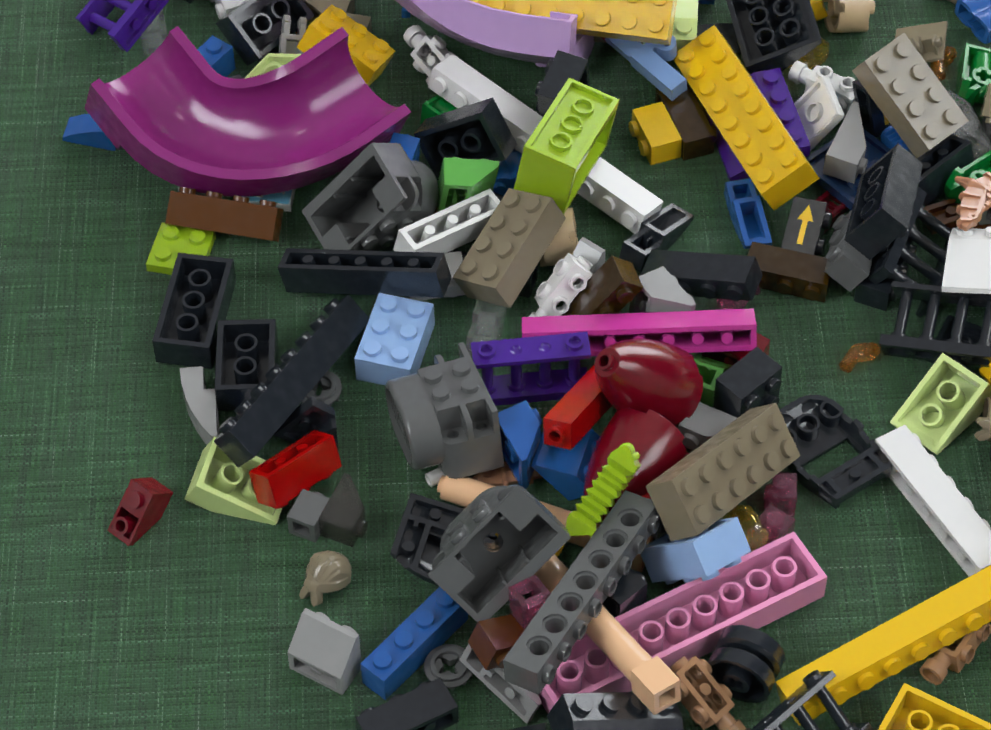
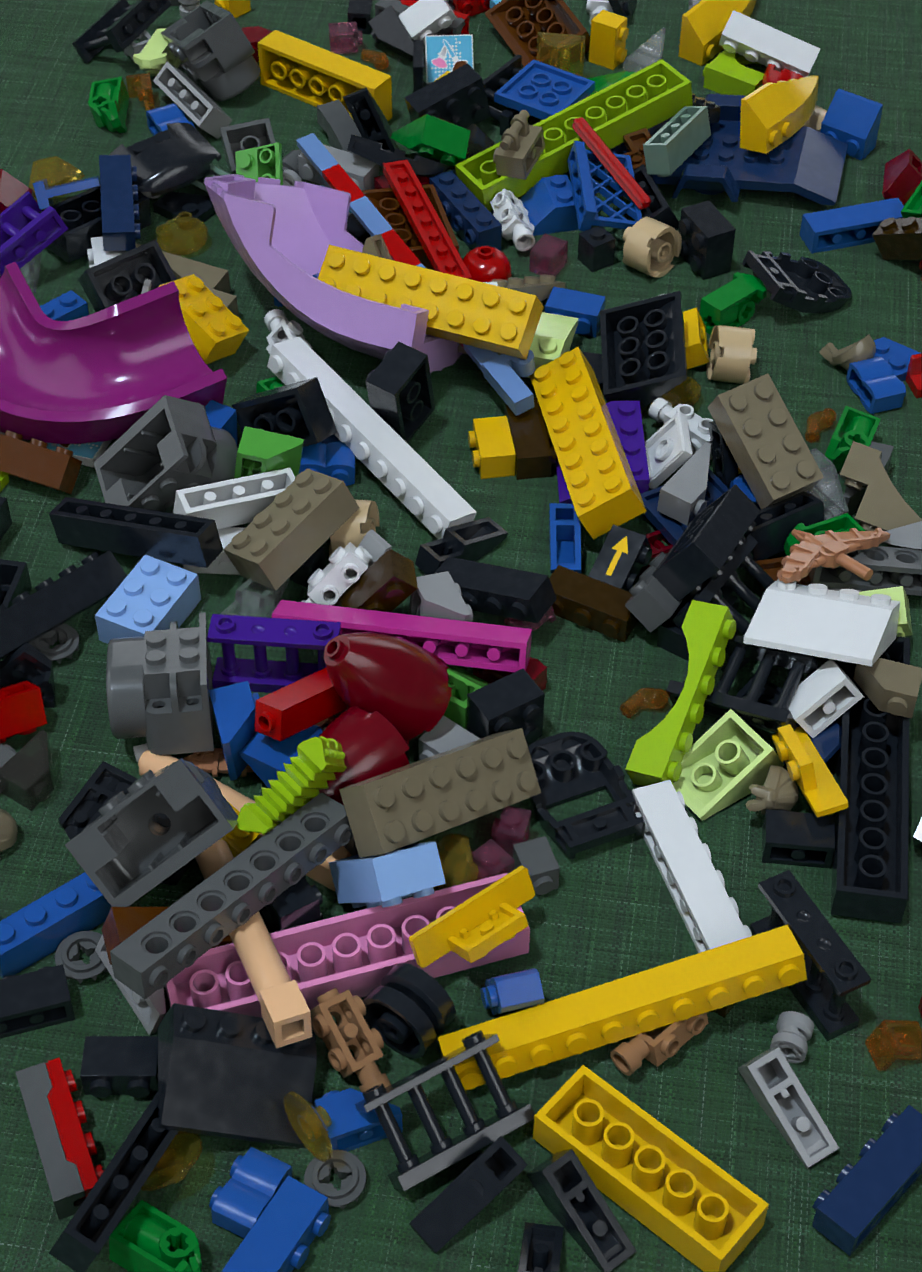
camera: 10 degrees right, 5 degrees down
clear pink brick [508,575,551,629] -> none
lime hose [514,78,619,214] -> none
dark tan hinge [895,21,948,62] -> none
none -> yellow bracket [409,866,535,968]
none -> blue brick [480,968,544,1015]
none -> dark grey brick [512,836,560,895]
none -> lime arch [625,600,736,786]

